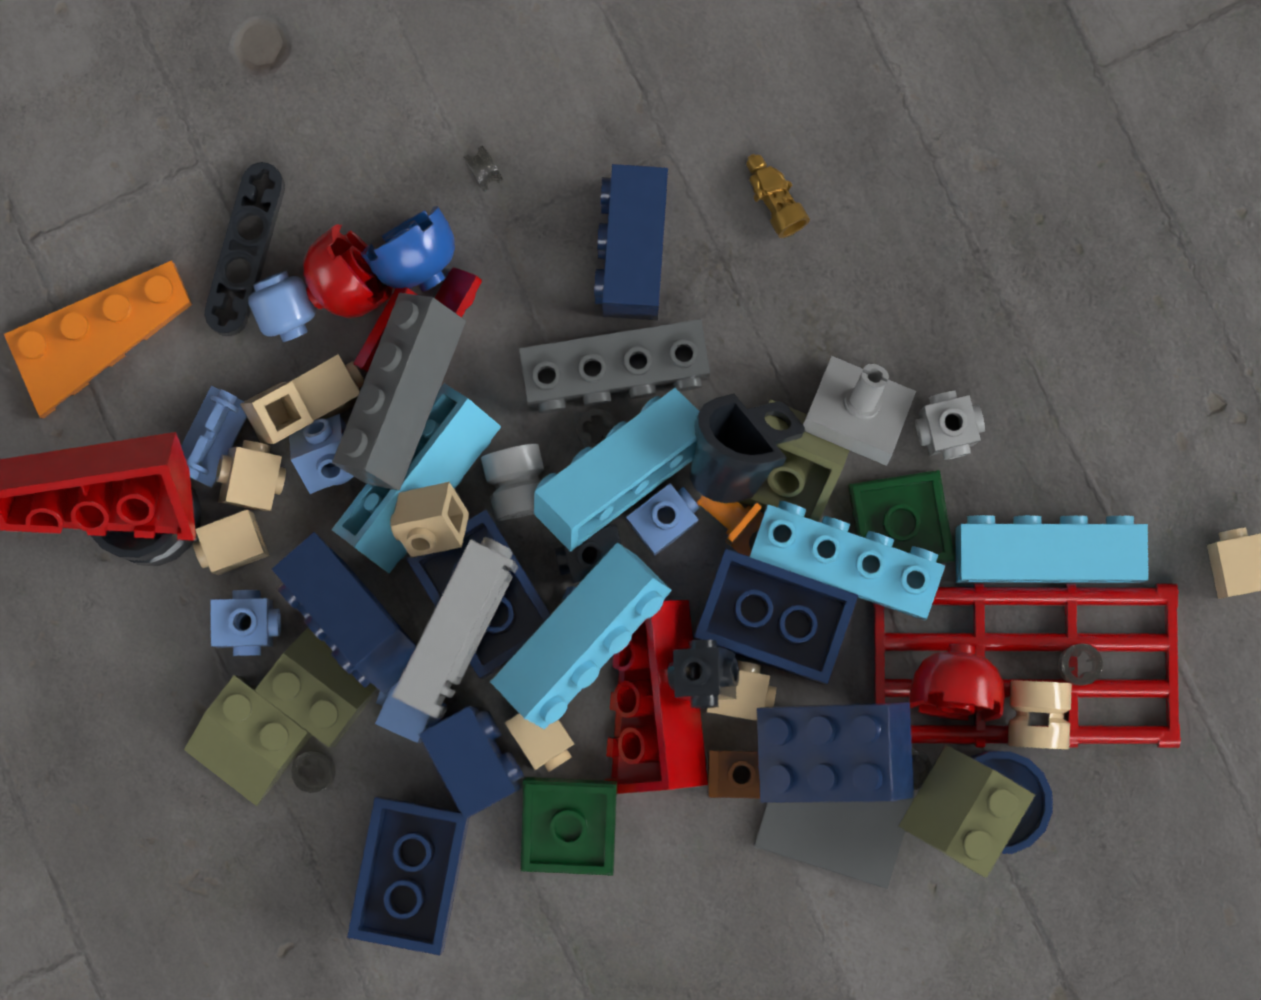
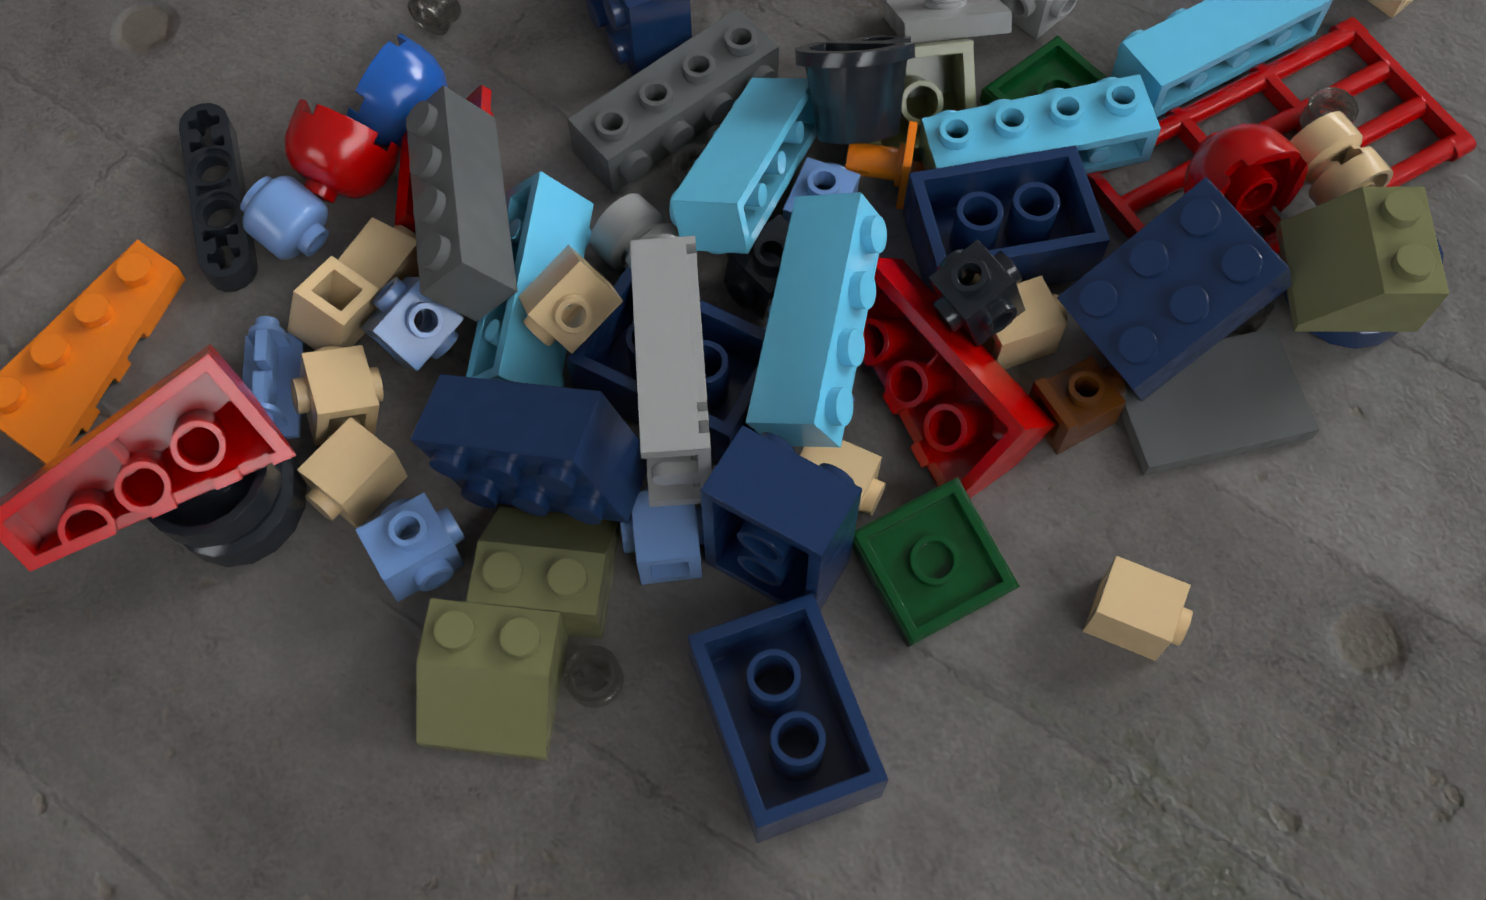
camera: 30 degrees left, 20 degrees down
none -> tan brick [1083,556,1193,661]

